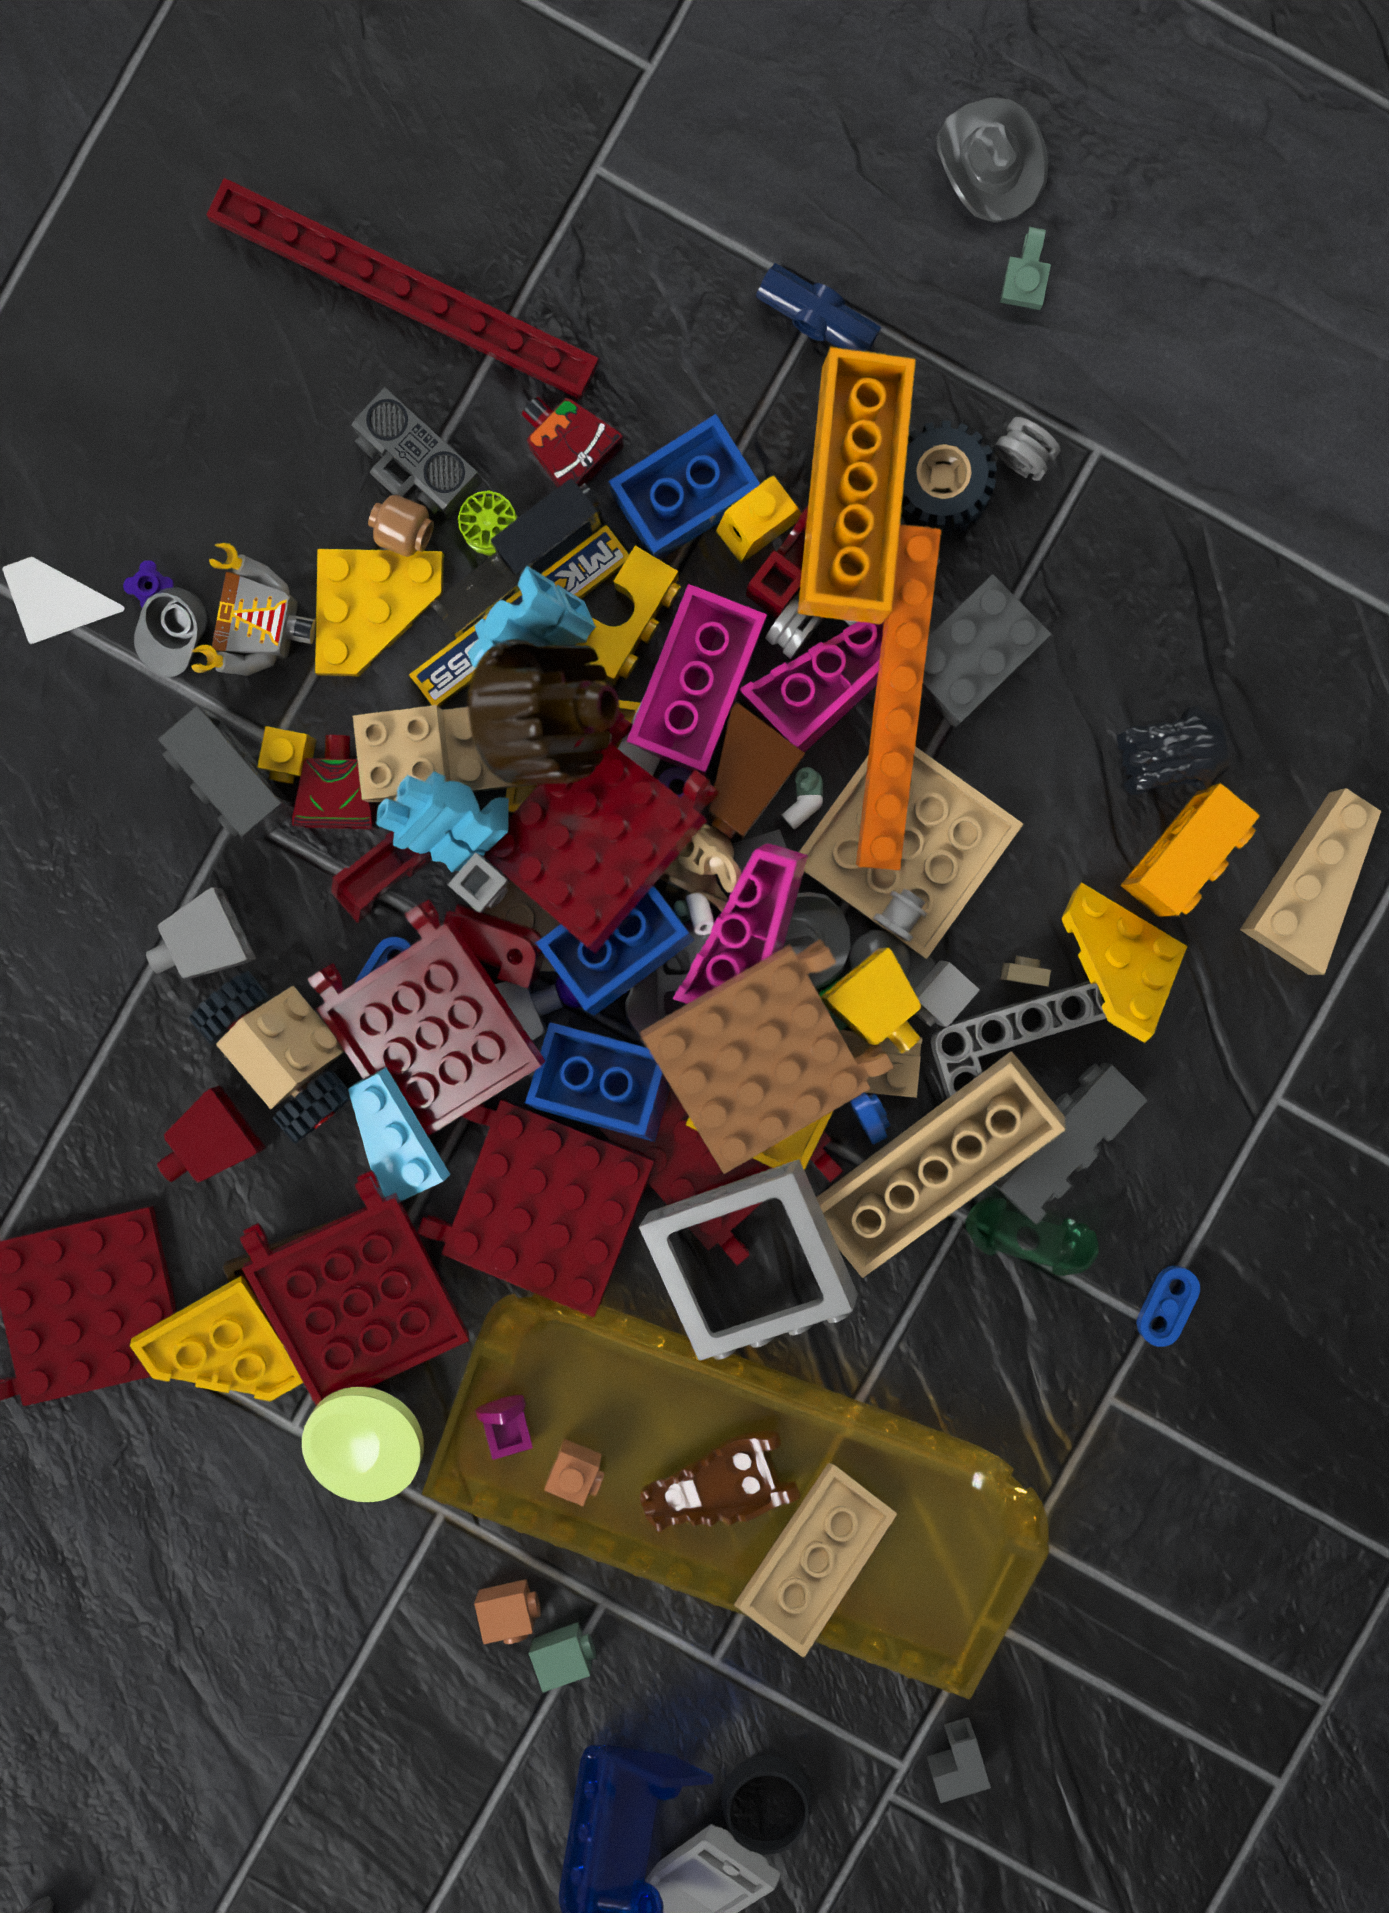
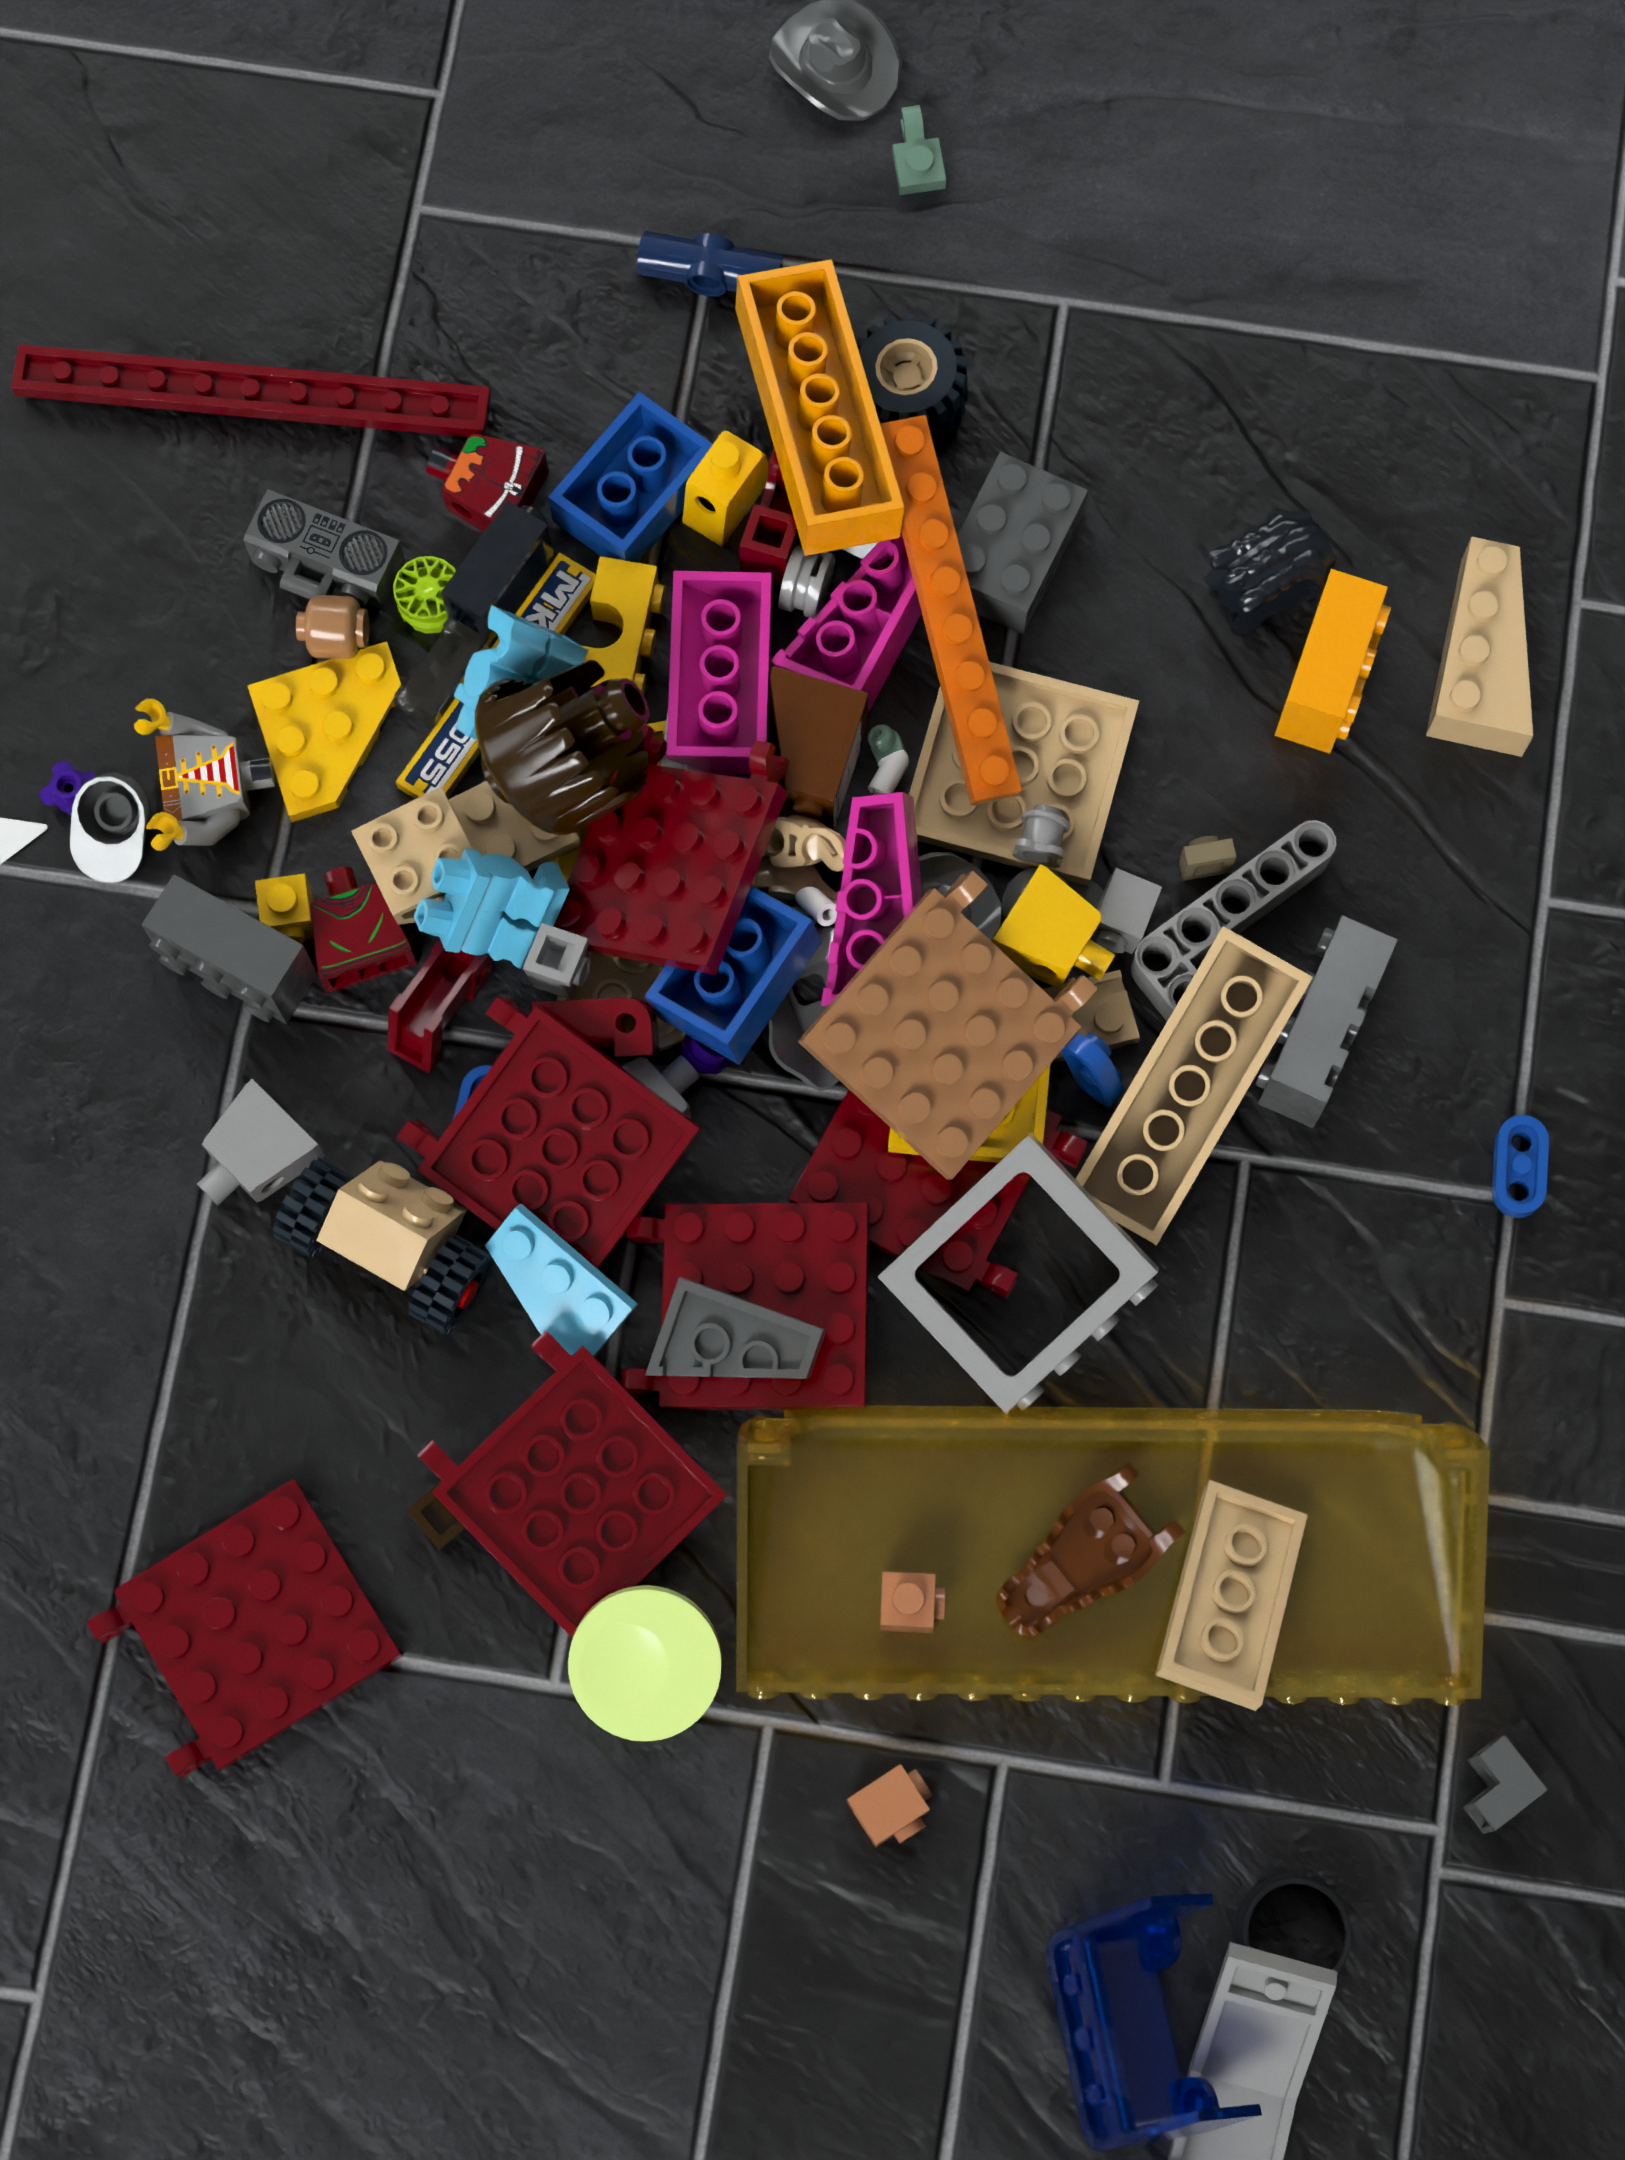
camera: 20 degrees left, 15 degrees down
yellow plate [130,1275,303,1402] -> none
dark red torso [157,1085,266,1183] -> none
magenta tile [475,1395,533,1460] -> none
blue brick [525,1022,671,1142] -> none
sand green brick [529,1622,596,1693] -> none
clear green piece [965,1197,1099,1276] -> none
light grey wheel [993,417,1061,481] -> none
yellow plate [1061,882,1187,1043] -> none
none -> dark grey wing [645,1277,827,1379]

